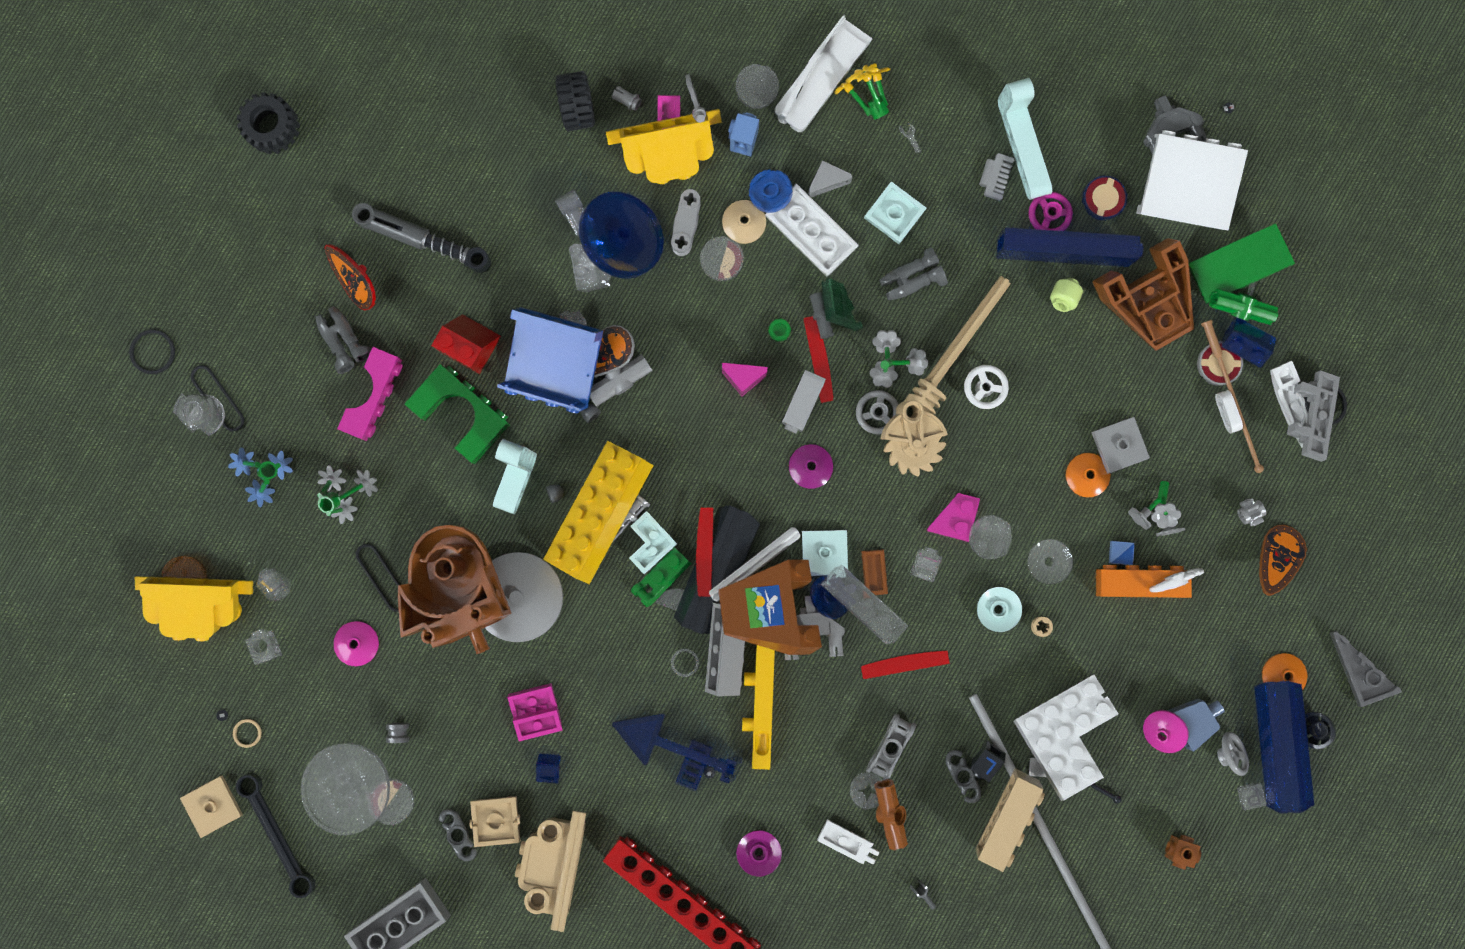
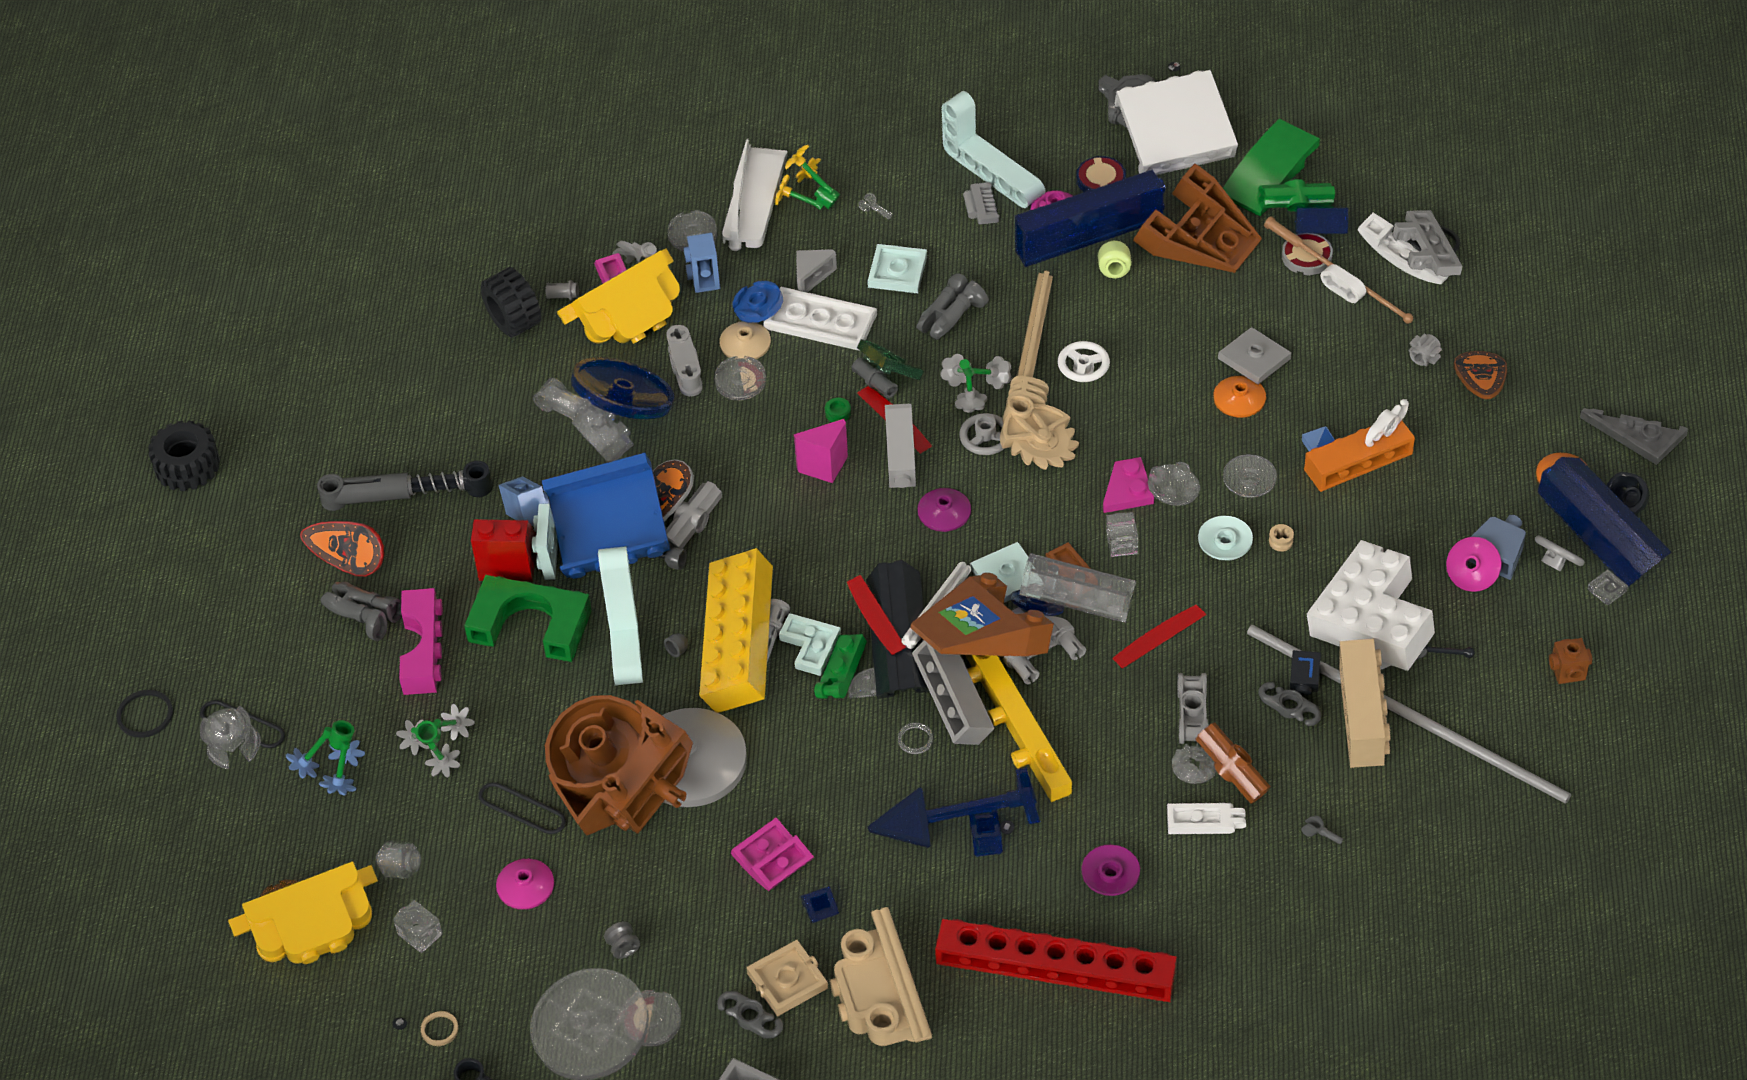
camera: 20 degrees left, 35 degrees down
light grey plant [1128,481,1185,536] -> none
none -> medium blue brick [499,476,550,526]
none -> light aqua plate [532,504,558,580]

